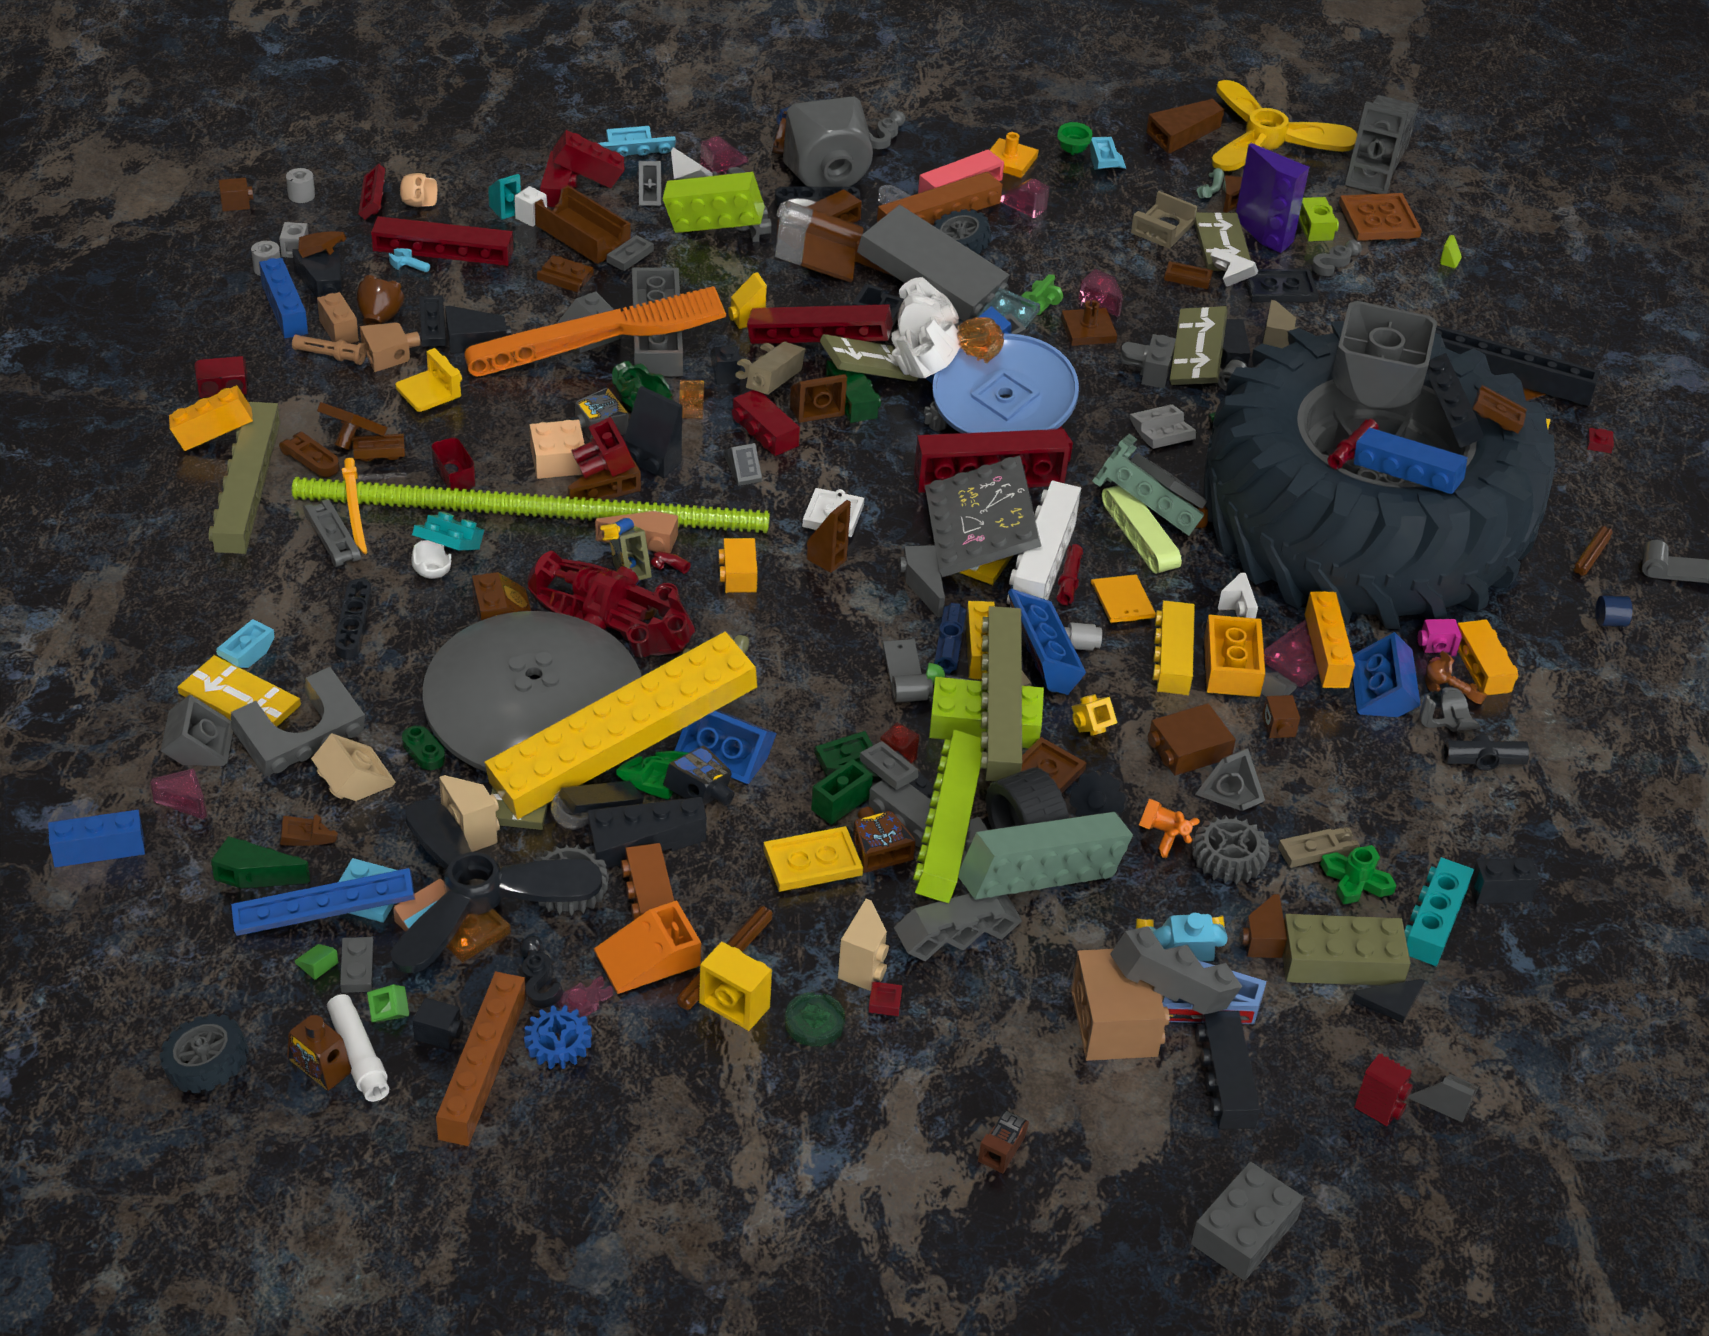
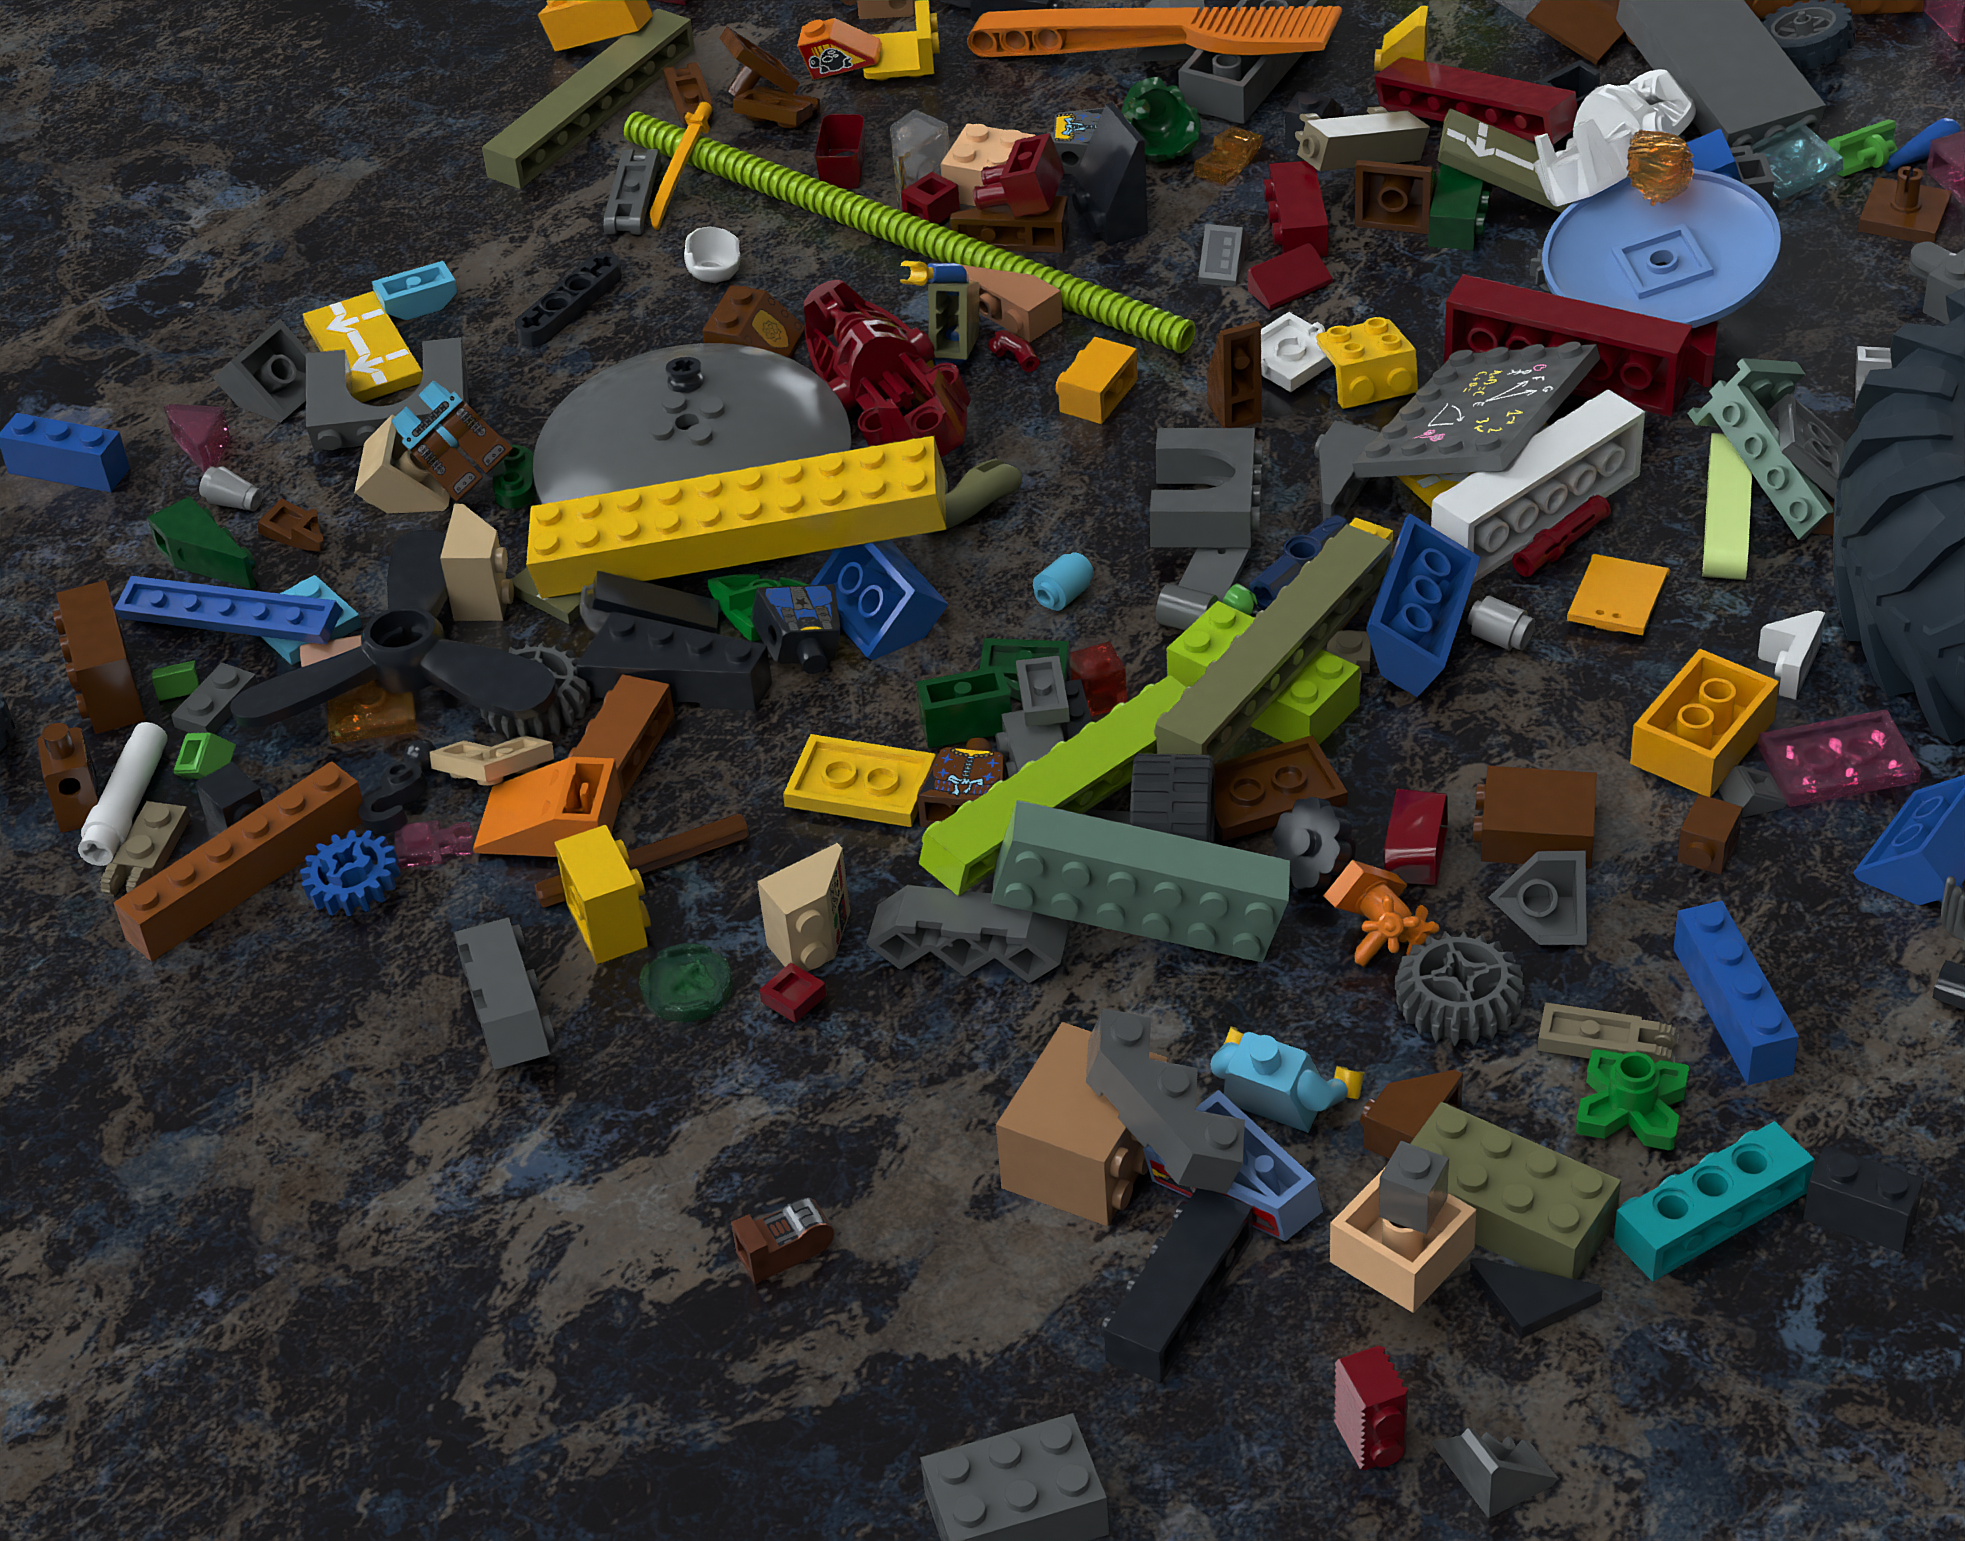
camera: 40 degrees right, 0 degrees up
teal plate [412,512,484,550] -> none
yellow brick [1072,694,1117,735] -> none
yellow brick [1153,600,1194,695] -> none
light orange brick [1305,591,1355,688] -> none
none -> reddish brown brick [52,580,146,734]
none -> dark tan hinge [100,801,190,896]
none -> light grey cone [199,466,263,512]
none -> hips [391,381,513,503]
none -> tan plate [430,736,554,785]
none -> dark grey brick [453,917,556,1070]
none -> black bush [665,357,703,392]
none -> slope [797,18,882,80]
none -> clear slope [890,109,950,212]
none -> dark red brick [901,171,960,224]
none -> medium azure brick [1033,552,1094,611]
none -> dark grey arch [1150,428,1263,548]
none -> dark red slope [1248,243,1333,310]
none -> yellow bracket [1316,317,1418,409]
none -> light nougat brick [1330,1168,1476,1313]
none -> dark grey brick [1379,1141,1449,1235]
none -> dark red piece [1384,789,1448,886]
none -> blue brick [1673,901,1799,1085]
none -> blue piece [1883,118,1961,172]

